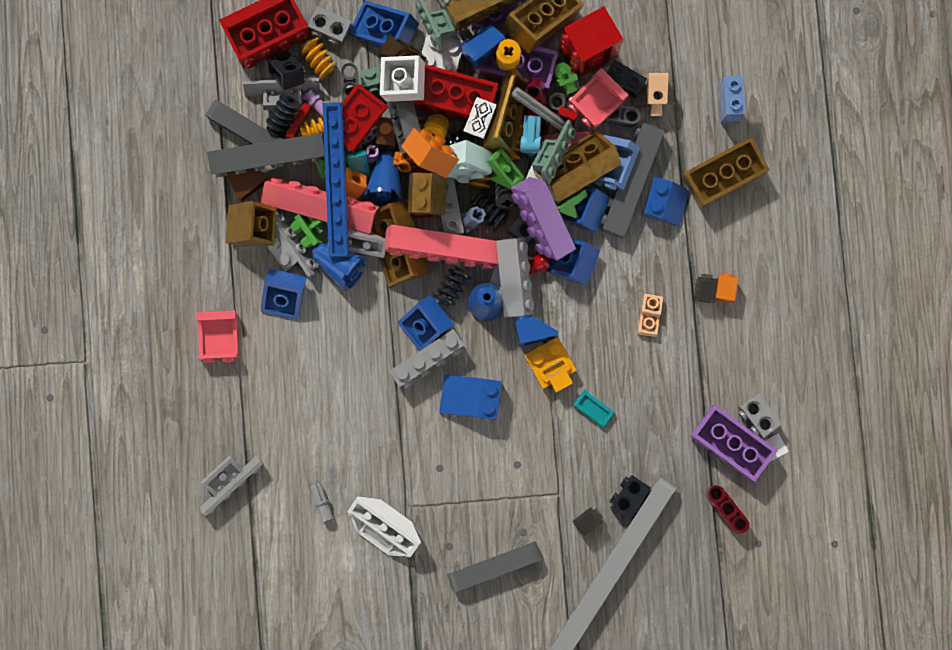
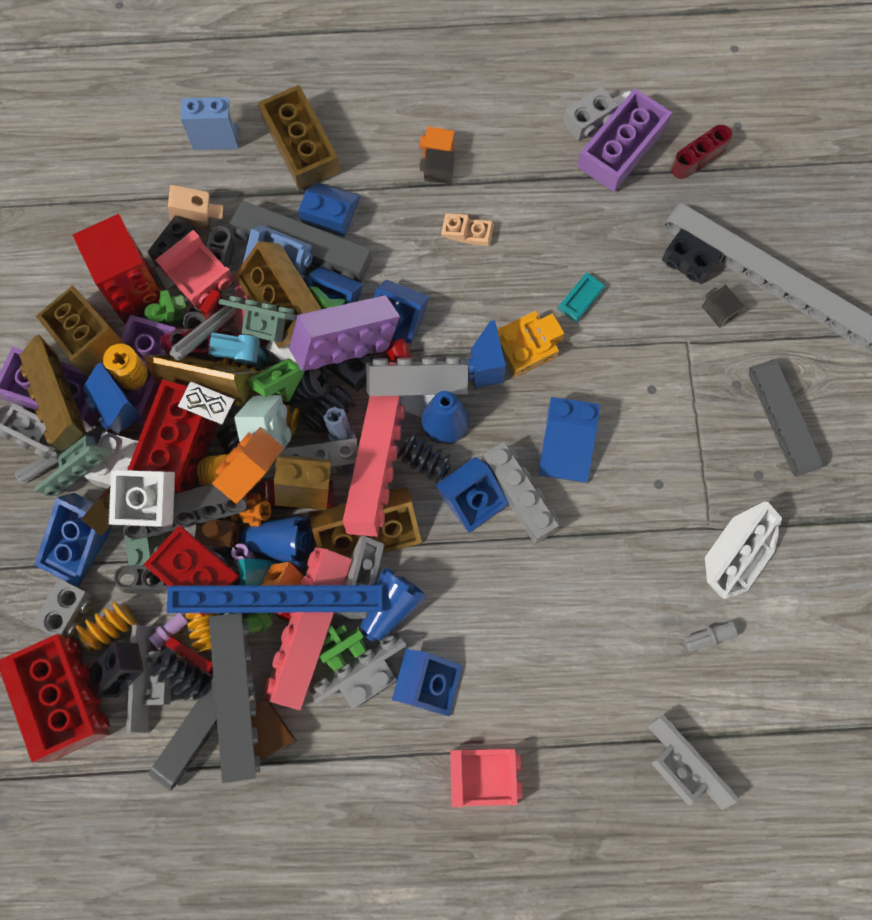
camera: 85 degrees left, 10 degrees down
pearl gold slope [225,201,277,246] -> none

